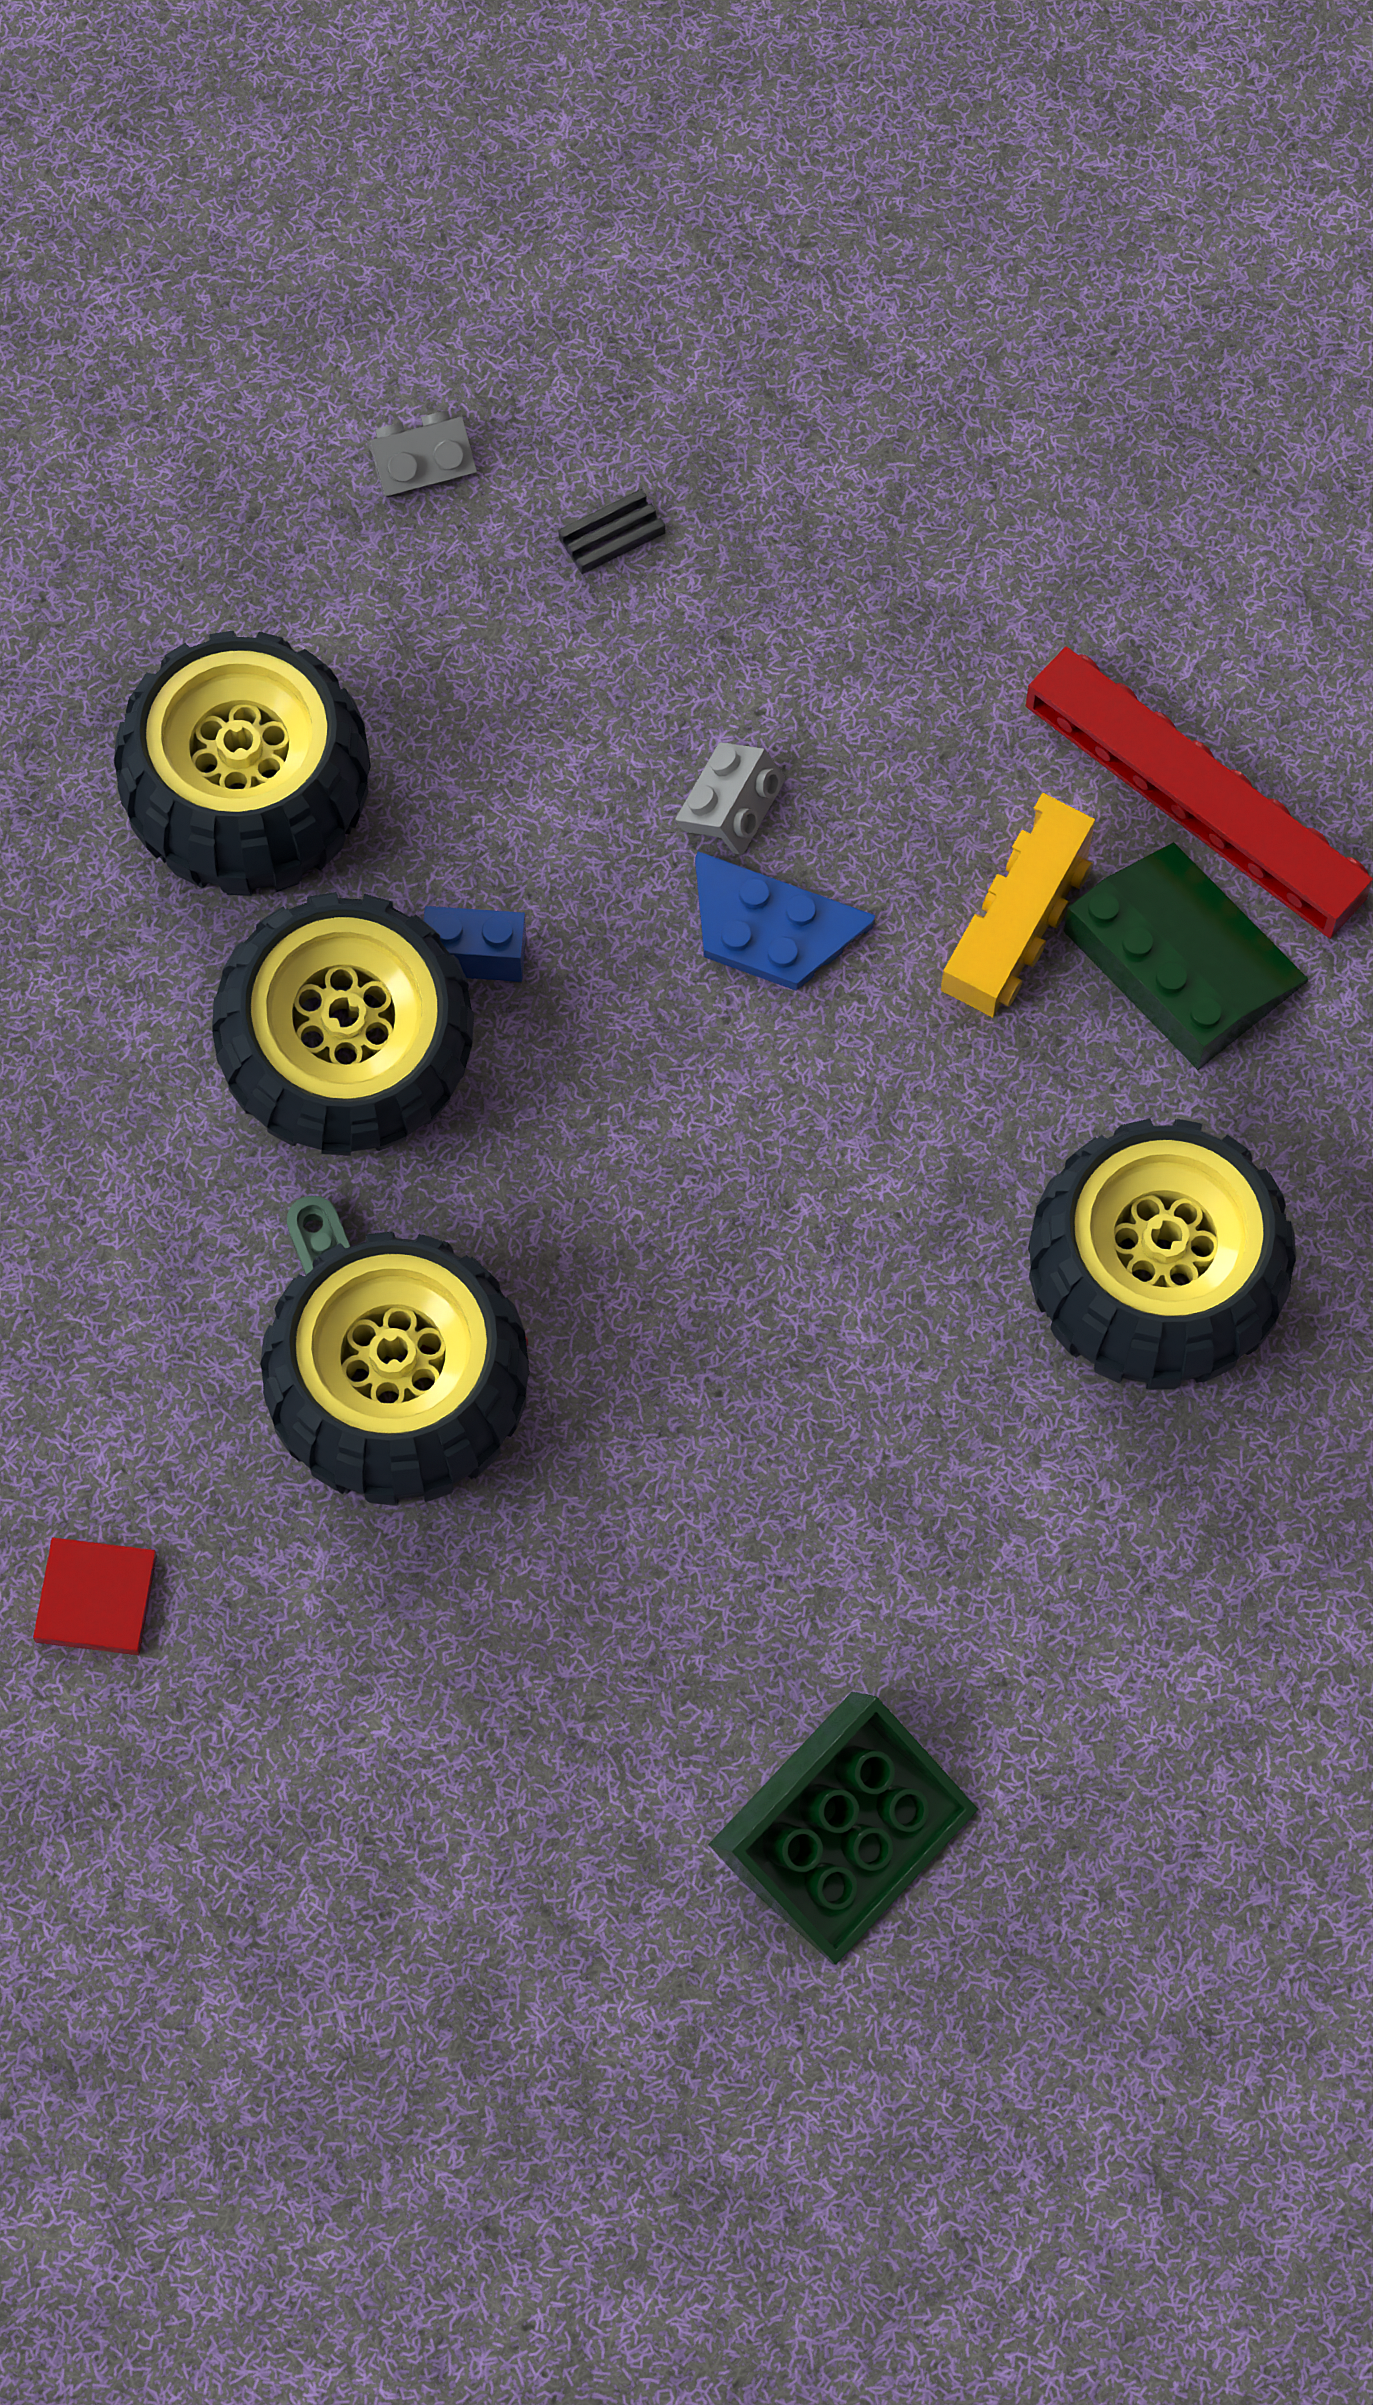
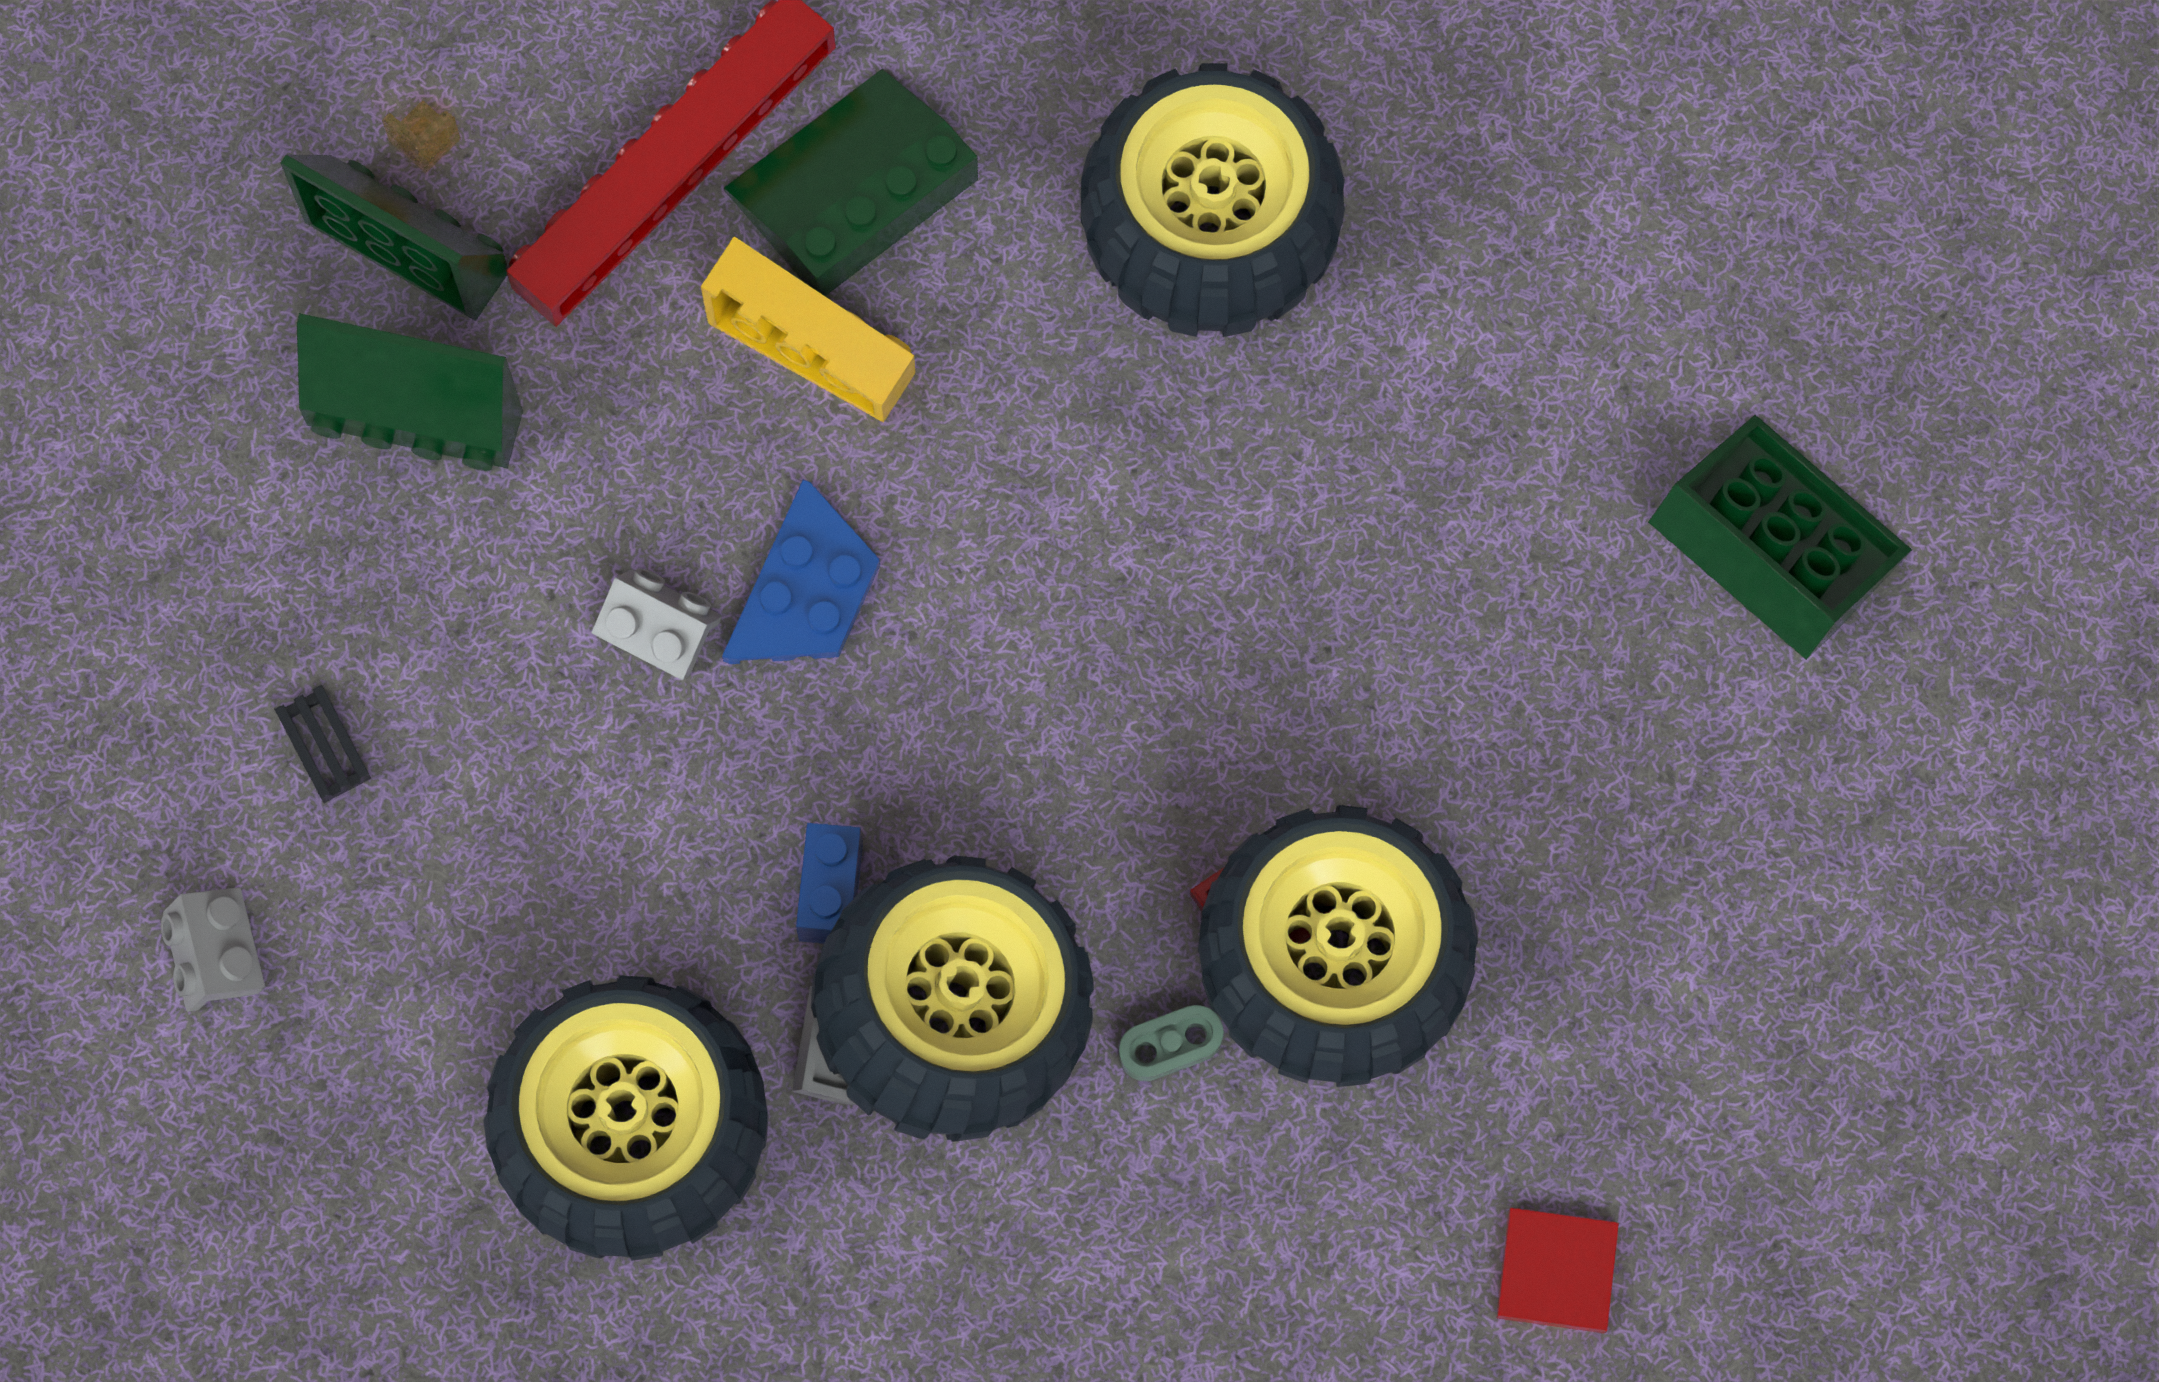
camera: 90 degrees left, 5 degrees up
none -> dark green slope [280,154,508,321]
none -> dark green slope [296,313,523,471]
none -> clear yellow panel [382,100,461,174]

